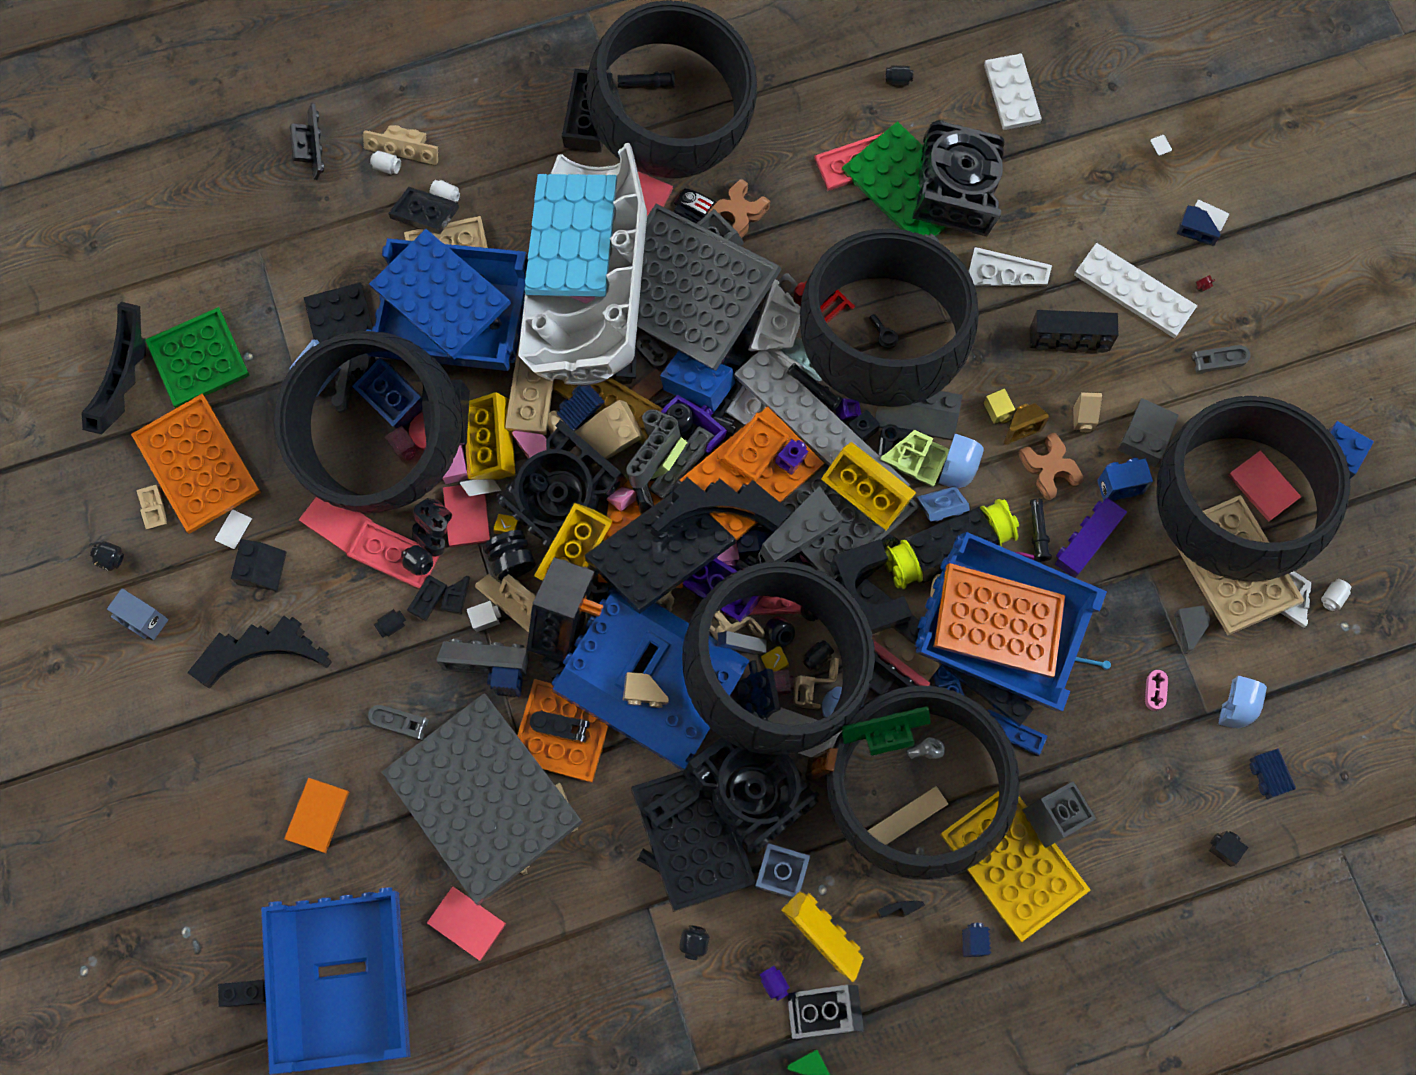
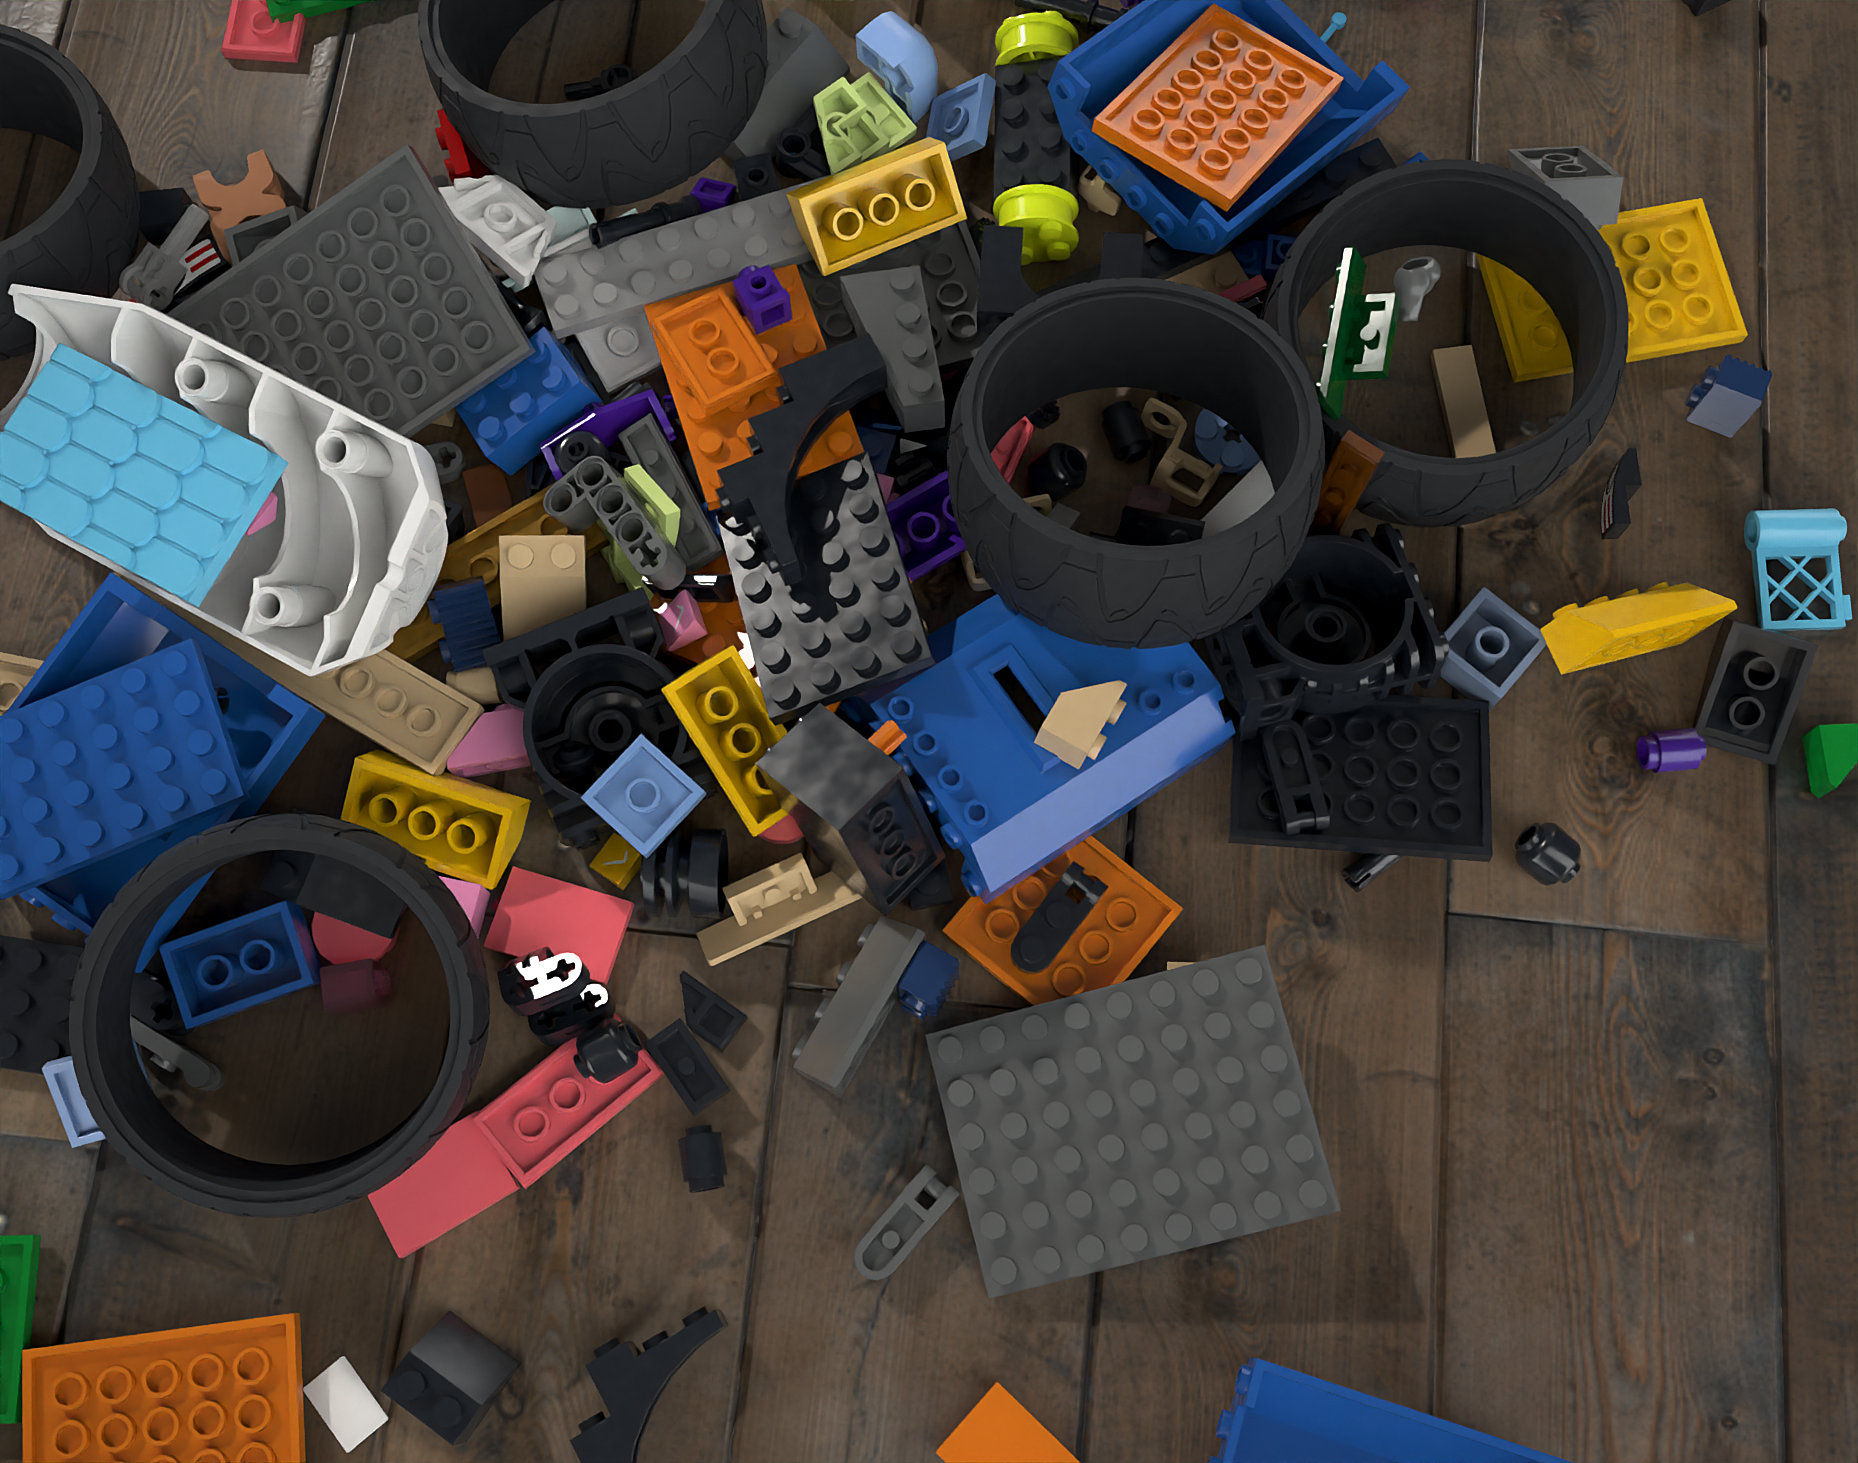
camera: 65 degrees left, 0 degrees up
coral tile [427,886,506,961] -> none
white sticker [460,480,501,496] -> none
white brick [467,601,501,632] -> none
yellow slope [761,647,789,674] -> none
none -> light grey connector [119,204,209,311]
none -> black brick [138,187,200,246]
none -> medium blue plate [581,734,707,859]
none -> medium azure piece [1744,508,1852,631]

